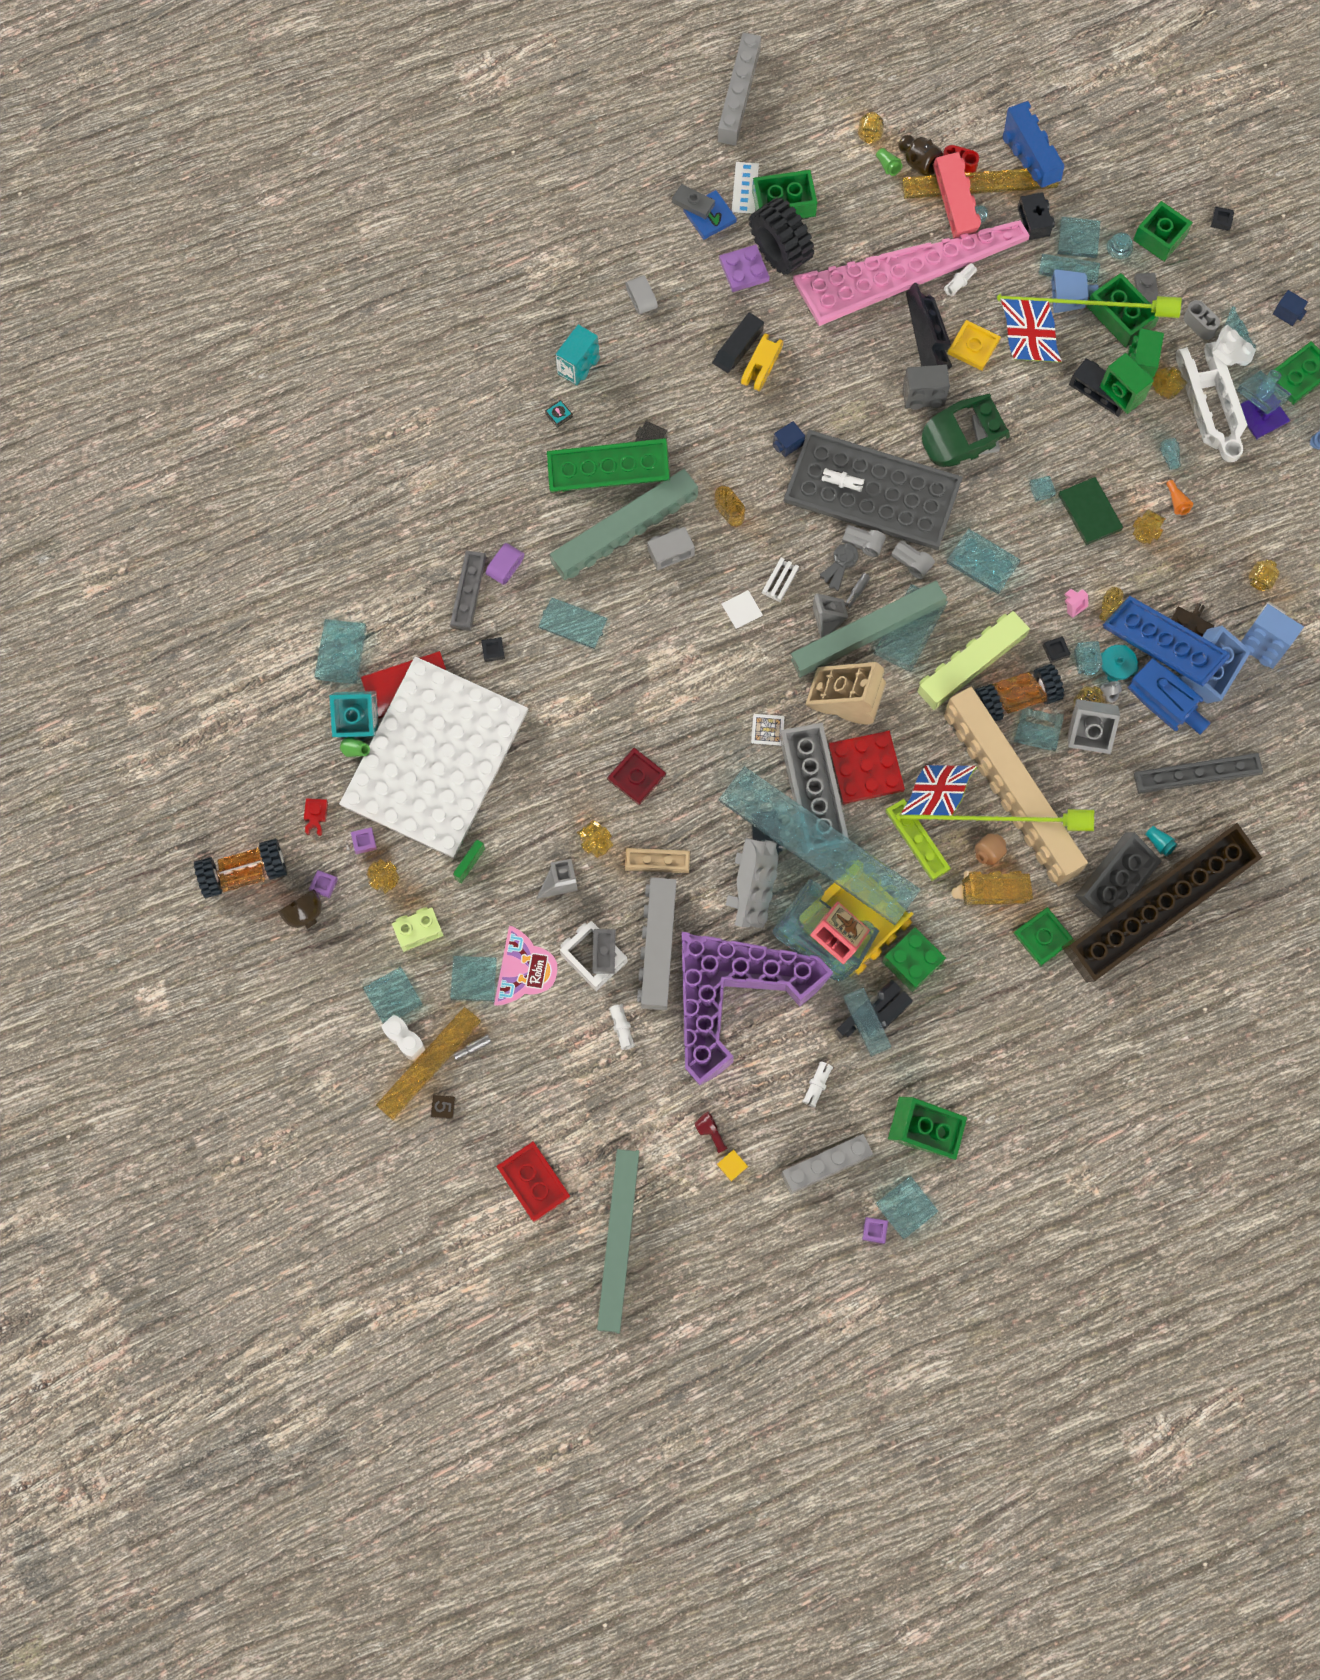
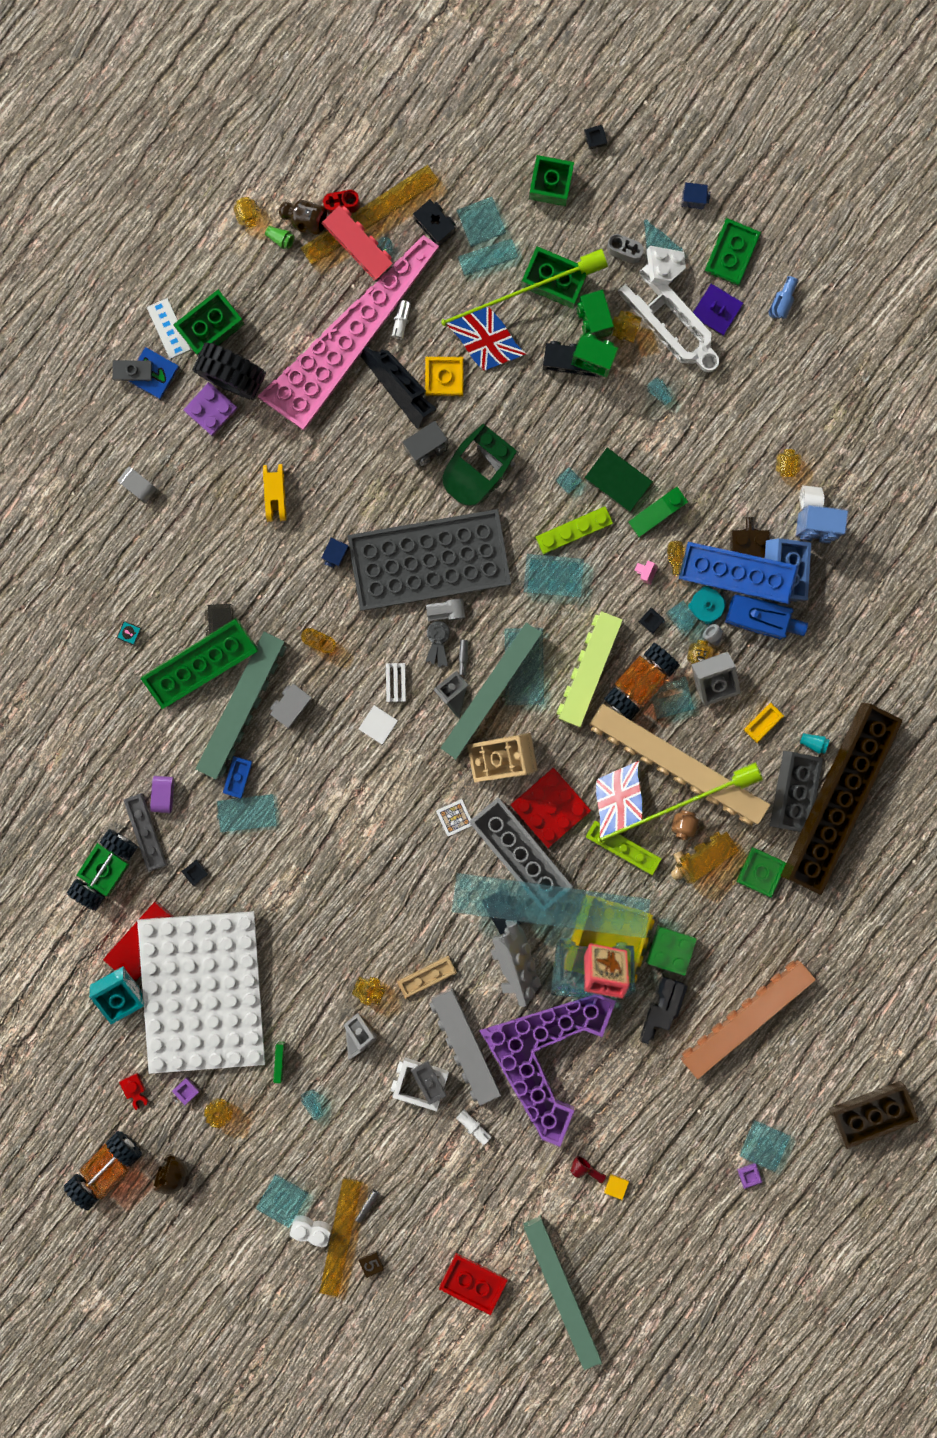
camera: 25 degrees left, 15 degrees up
medium lavender tile [309,870,338,898] -> none
clear light blue plate [314,619,367,684] -> none
bright green cone [340,737,370,757] -> none
yellowish green brick [392,907,444,952] -> none
clear light blue tile [450,956,497,1002] -> none
sticker [494,926,557,1006] -> none
teal brick [555,324,600,385] -> none
dark red tile [607,747,666,805] -> none
black piece [712,312,764,373] -> none
light grey brick [718,32,761,146] -> none
light grey brick [781,1134,873,1195] -> none
white pin [802,1062,833,1108] -> none
white pin [822,468,864,492] -> none
clear light blue tile [843,988,892,1057] -> none
green slope [888,1097,967,1160] -> none
light grey piece [891,540,935,579] -> none
blue wedge [1003,101,1065,188] -> none
medium blue torso [1051,269,1099,313] -> none
clear light blue cone [1107,232,1133,259] -> none
clear yellow brick [1132,509,1166,544] -> none
flat silver plate [1134,273,1159,304] -> none
dark grey tile [1134,753,1263,794] -> none
orange cone [1166,480,1193,515] -> none
clear light blue tile [1237,370,1292,414] -> none
none -> plate [67,829,138,911]
none -> blue plate [223,756,253,798]
none -> clear light blue cone [301,1090,323,1120]
none -> lime plate [535,506,613,555]
none -> green slope [628,486,688,537]
none -> nougat brick [680,960,816,1080]
none -> yellow tile [743,703,784,743]
none -> dark brown brick [828,1081,919,1149]

